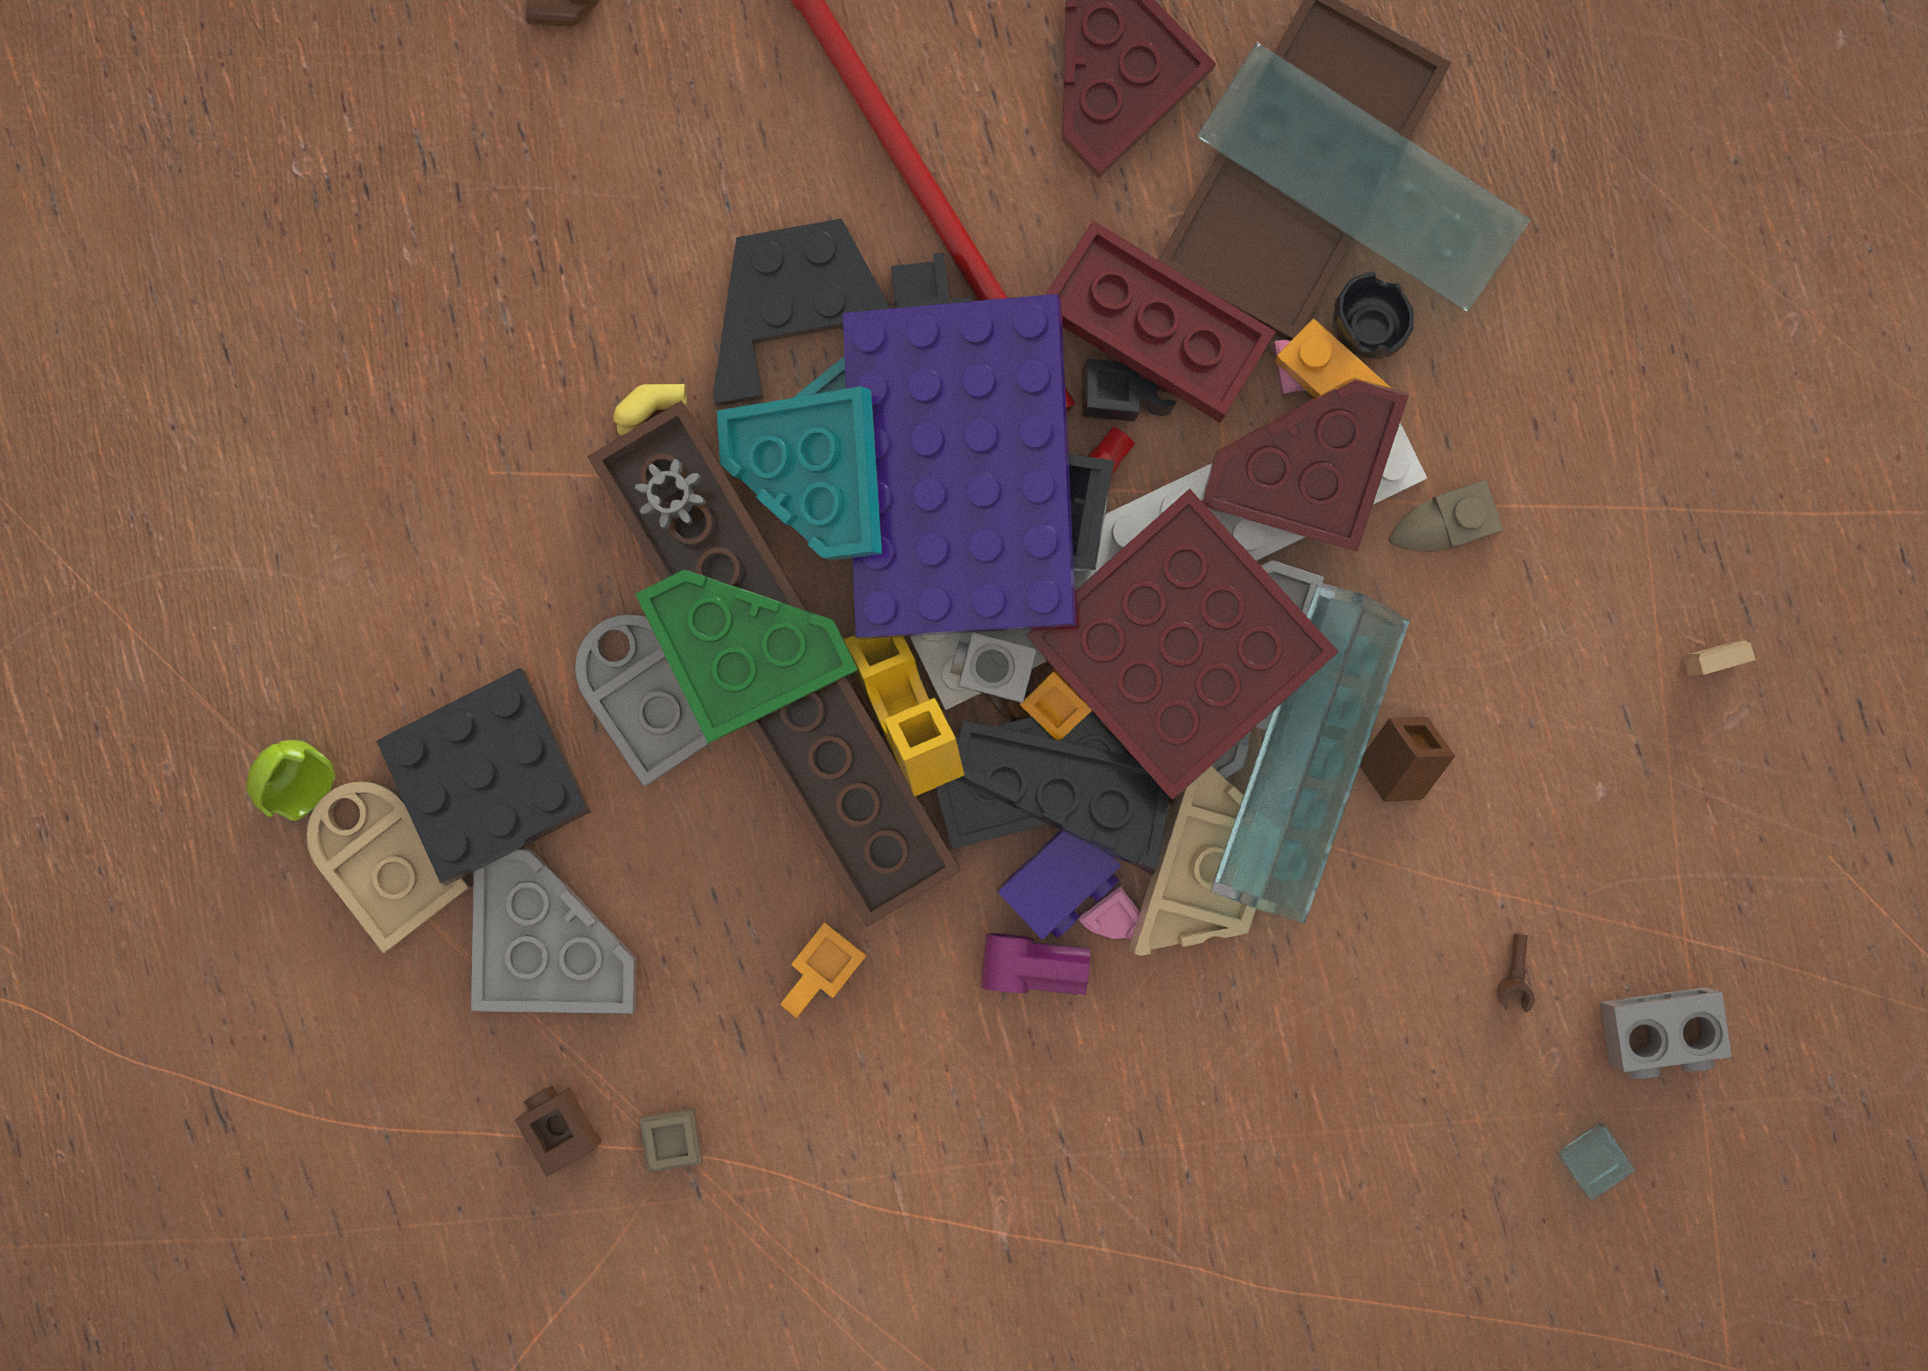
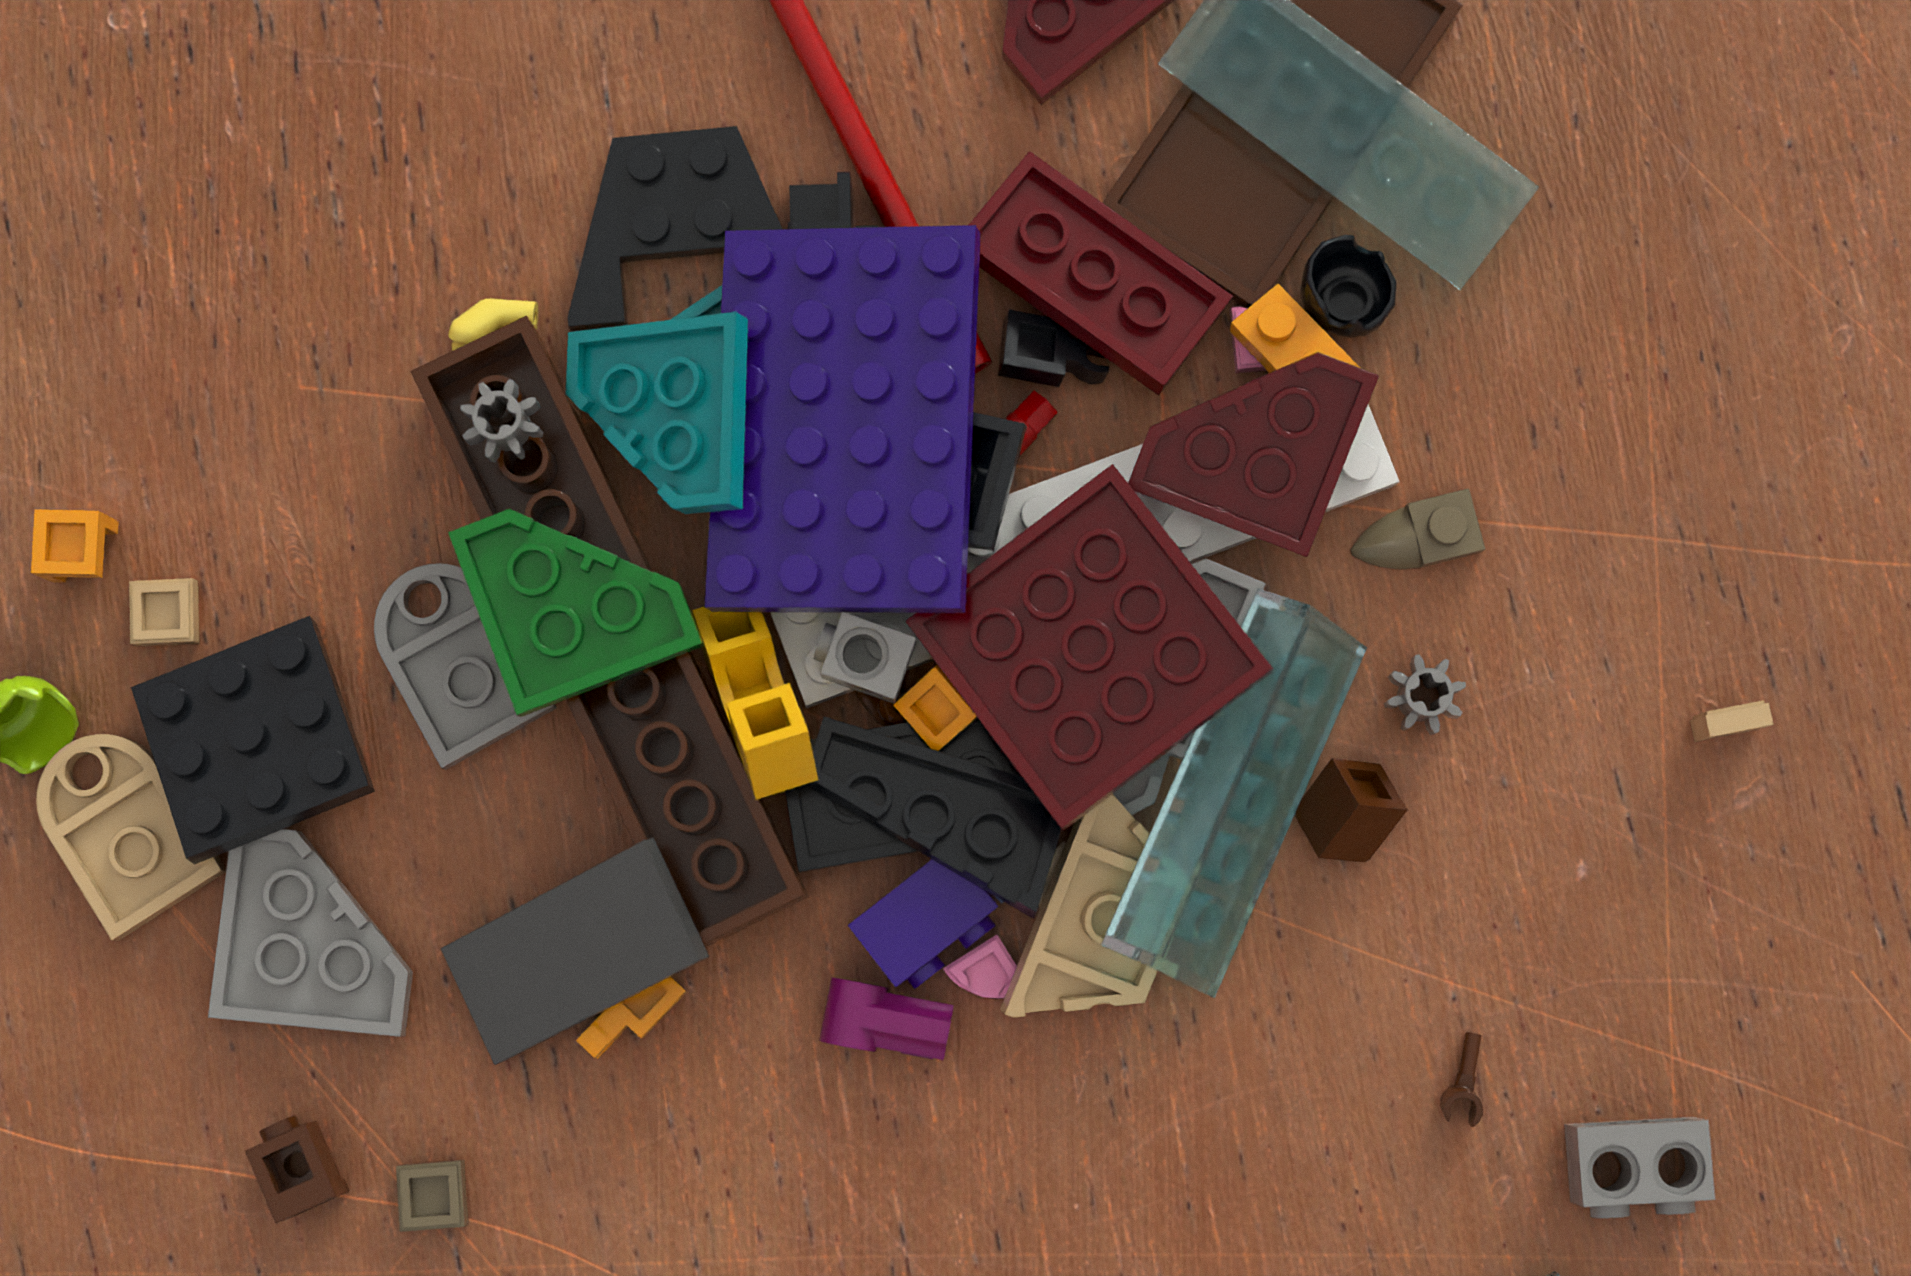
camera: 10 degrees right, 5 degrees down
none -> light orange panel [31,509,119,583]
none -> tan tile [129,578,199,646]
none -> dark grey tile [440,838,710,1065]
none -> light grey gear [1384,655,1466,735]

